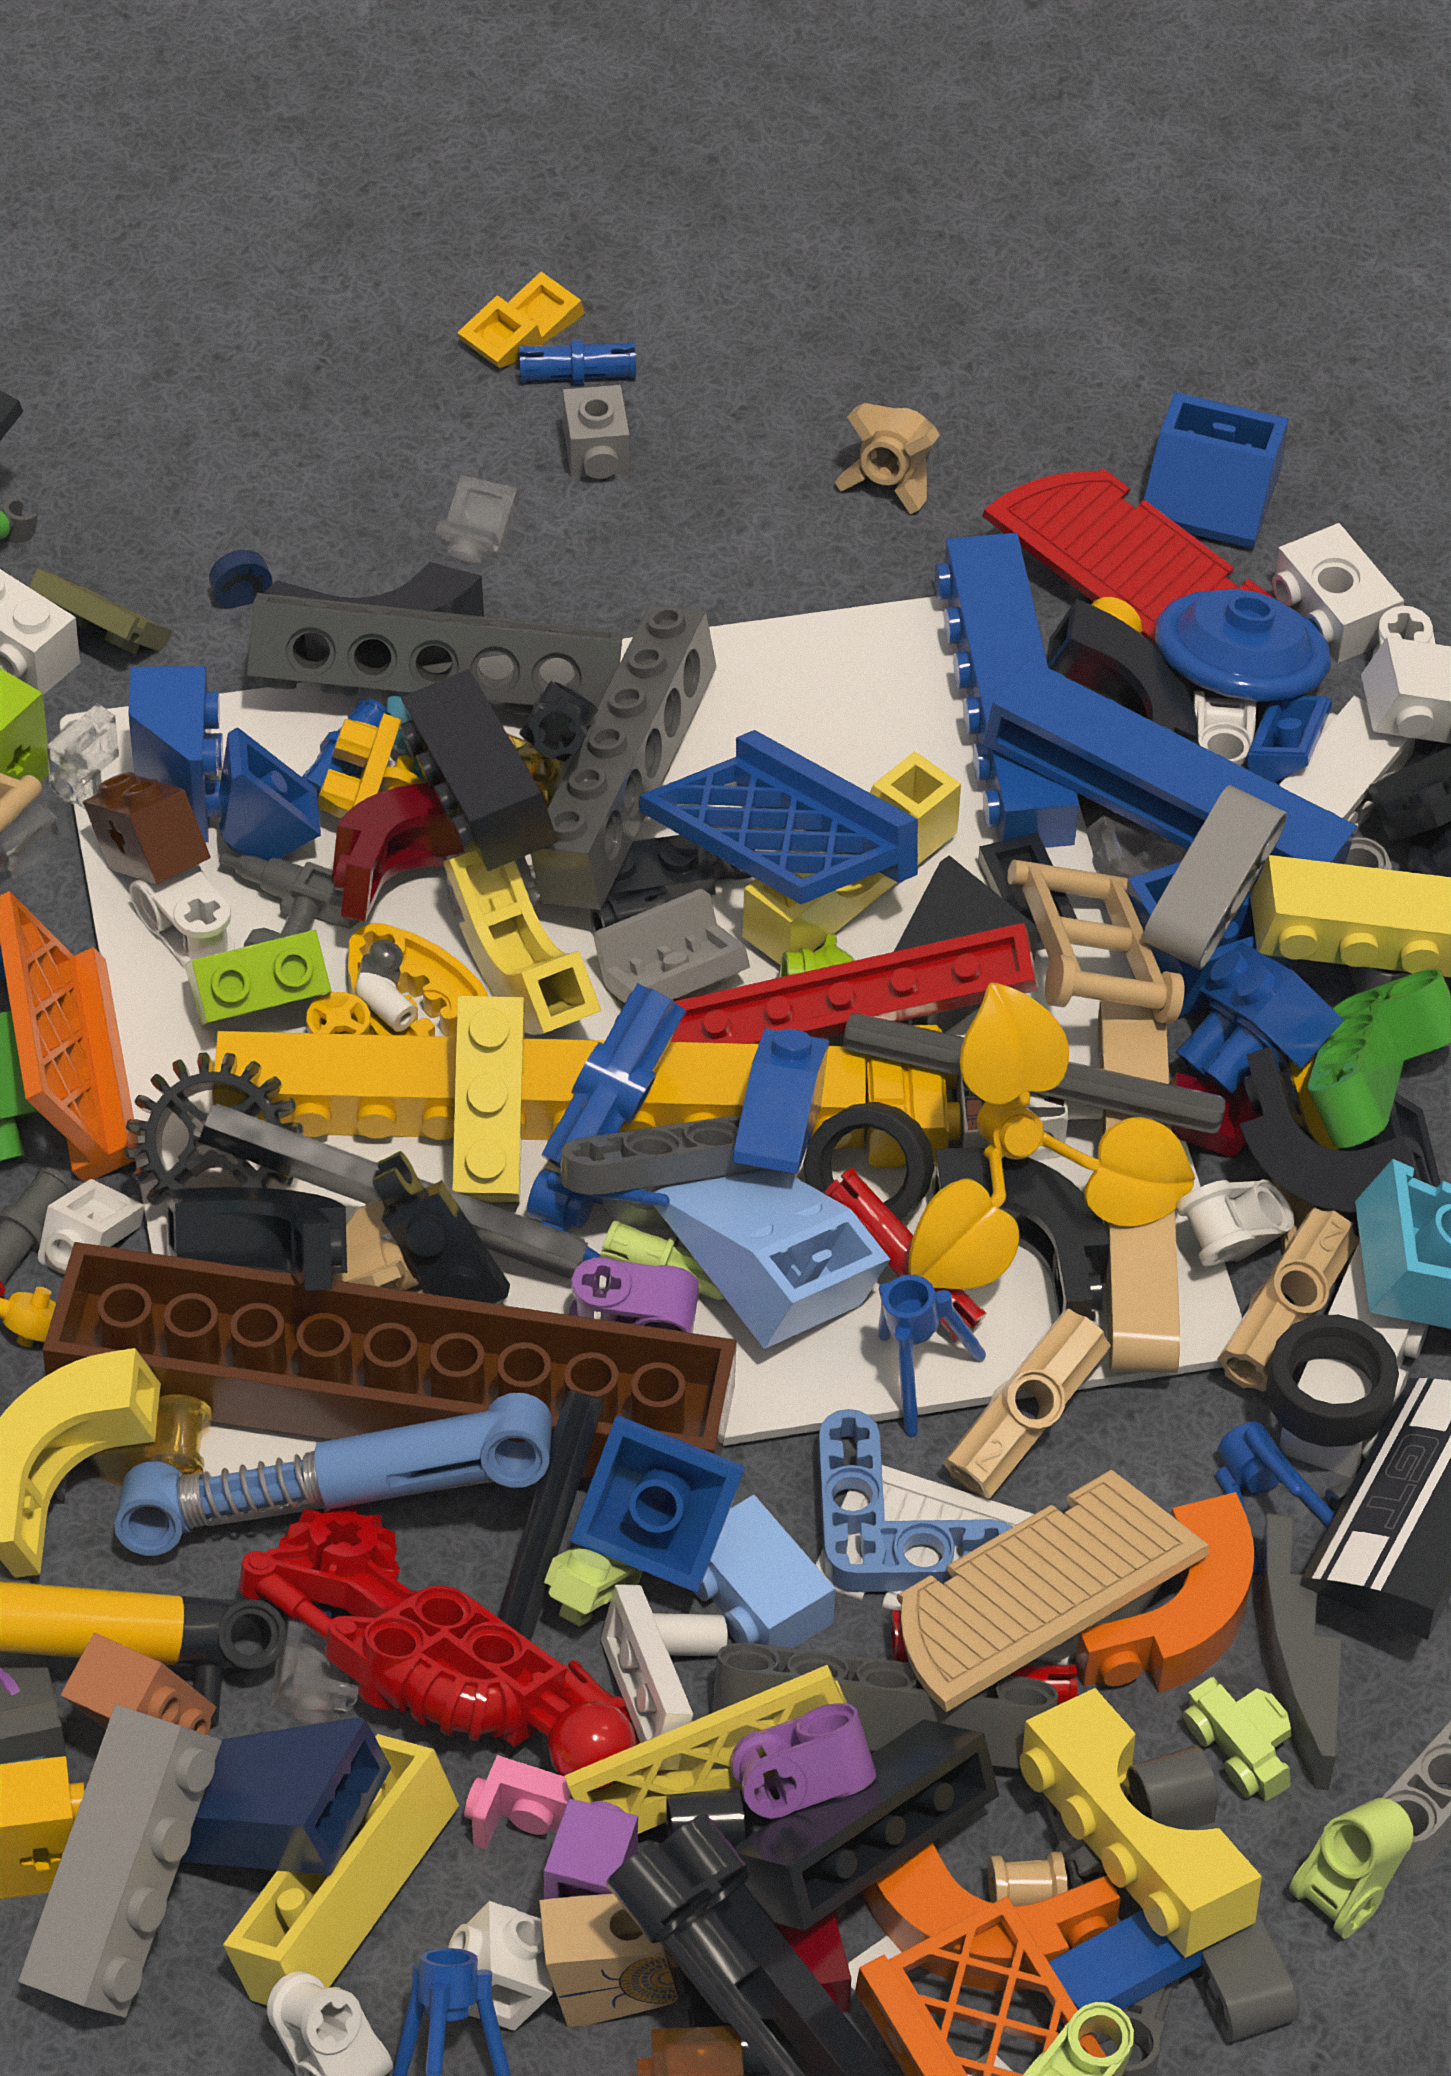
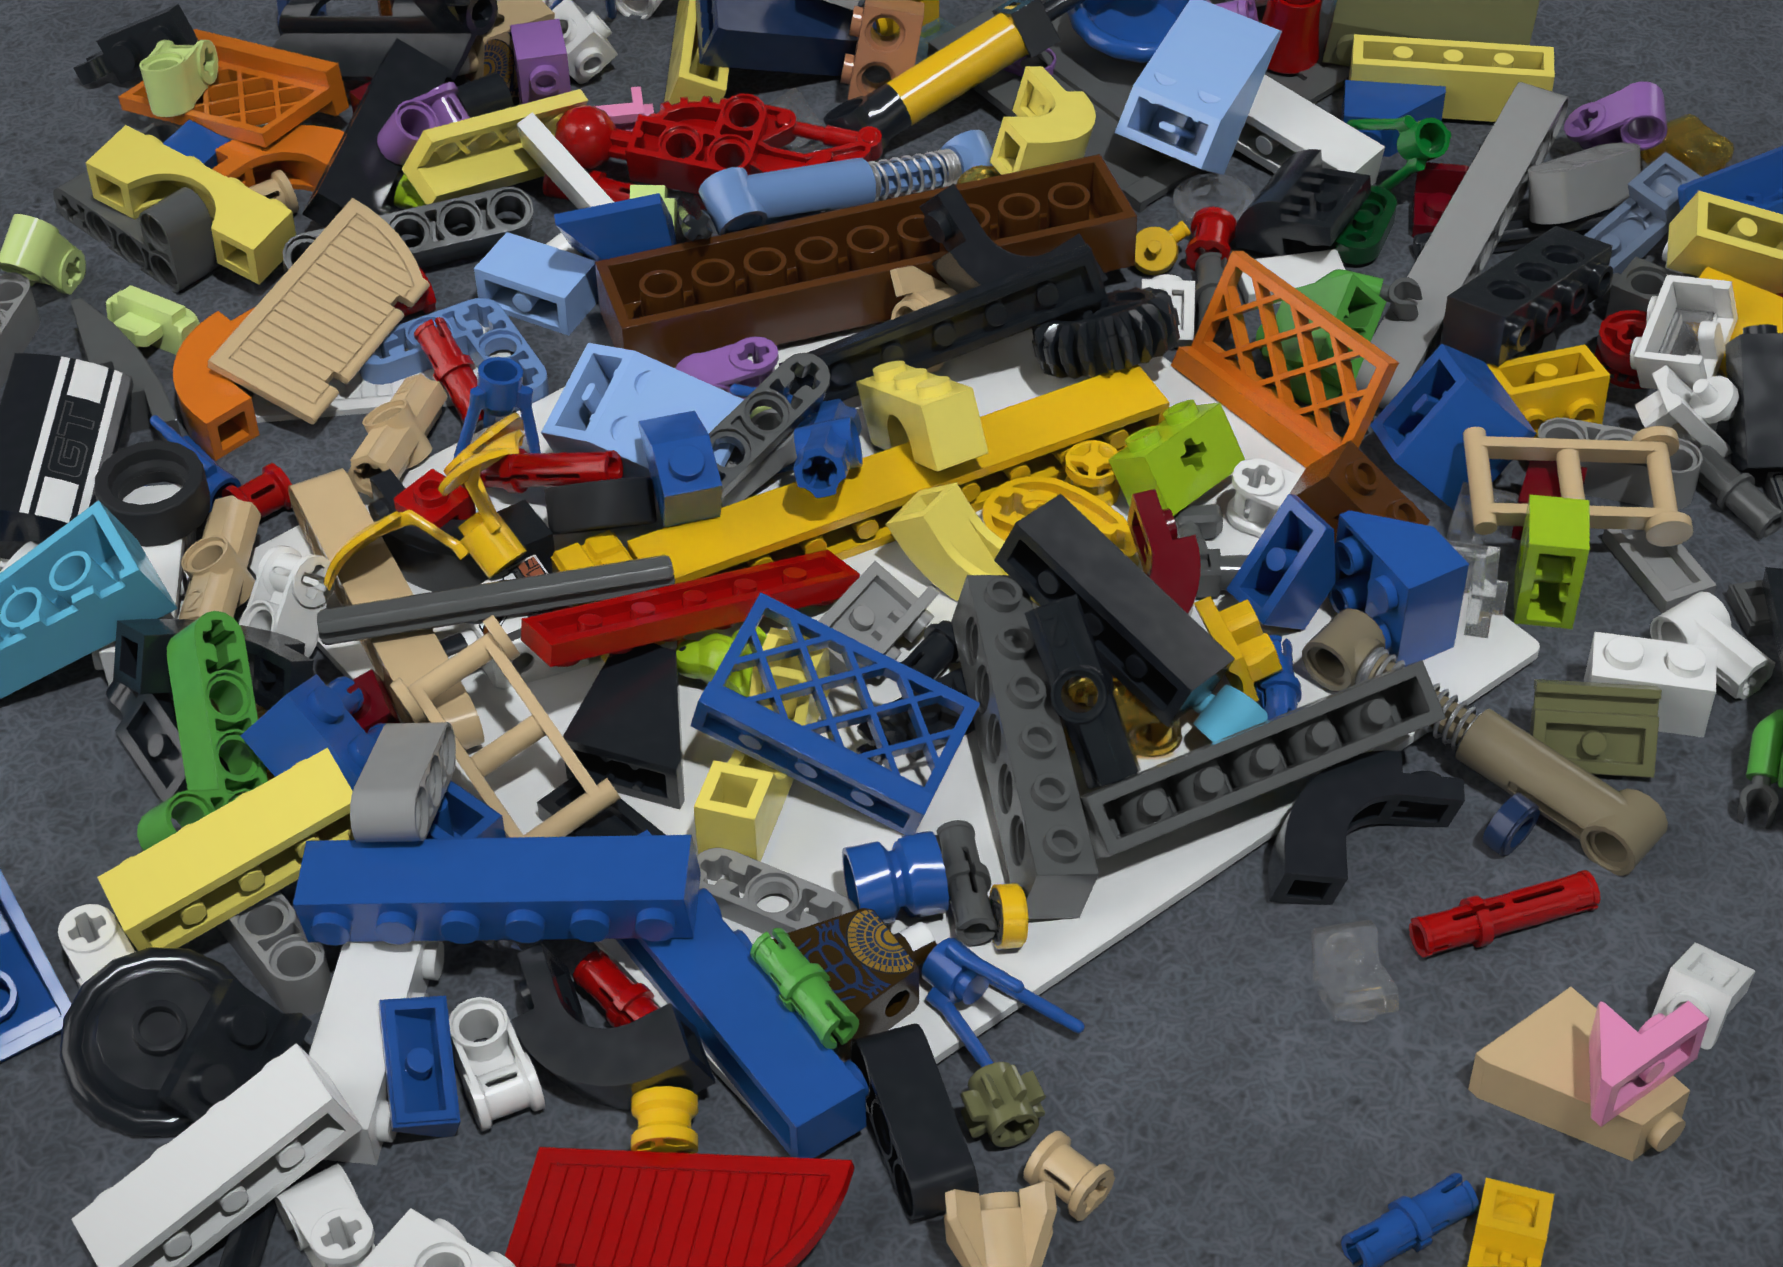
camera: 155 degrees right, 5 degrees down
white arm [356,940,417,1032] -> none
black plate [372,1151,510,1304] -> none
light grey brick [563,385,630,479] -> none
blue piece [1155,589,1331,702] -> none
none -> red bush [222,463,292,520]
none -> red bracket [394,469,476,528]
none -> red pin [414,317,484,424]
none -> light grey beam [697,848,858,938]
none -> bright green pin [750,928,859,1049]
none -> torso [773,908,937,1062]
none -> blue wheel [842,831,949,925]
none -> black beam [850,1023,979,1220]
none -> blue plant [921,938,1085,1068]
none -> dark grey pin [935,820,997,945]
none -> olive gear [960,1062,1046,1147]
none -> yellow tile [989,883,1028,949]
none -> tan bush [1023,1131,1115,1221]
none -> dark tan piece [1302,608,1668,876]
none -> red pin [1409,870,1601,958]
none -> tan slope [1468,987,1690,1161]
none -> bright pink slope [1589,1001,1709,1127]
none -> white bracket [1652,942,1755,1050]

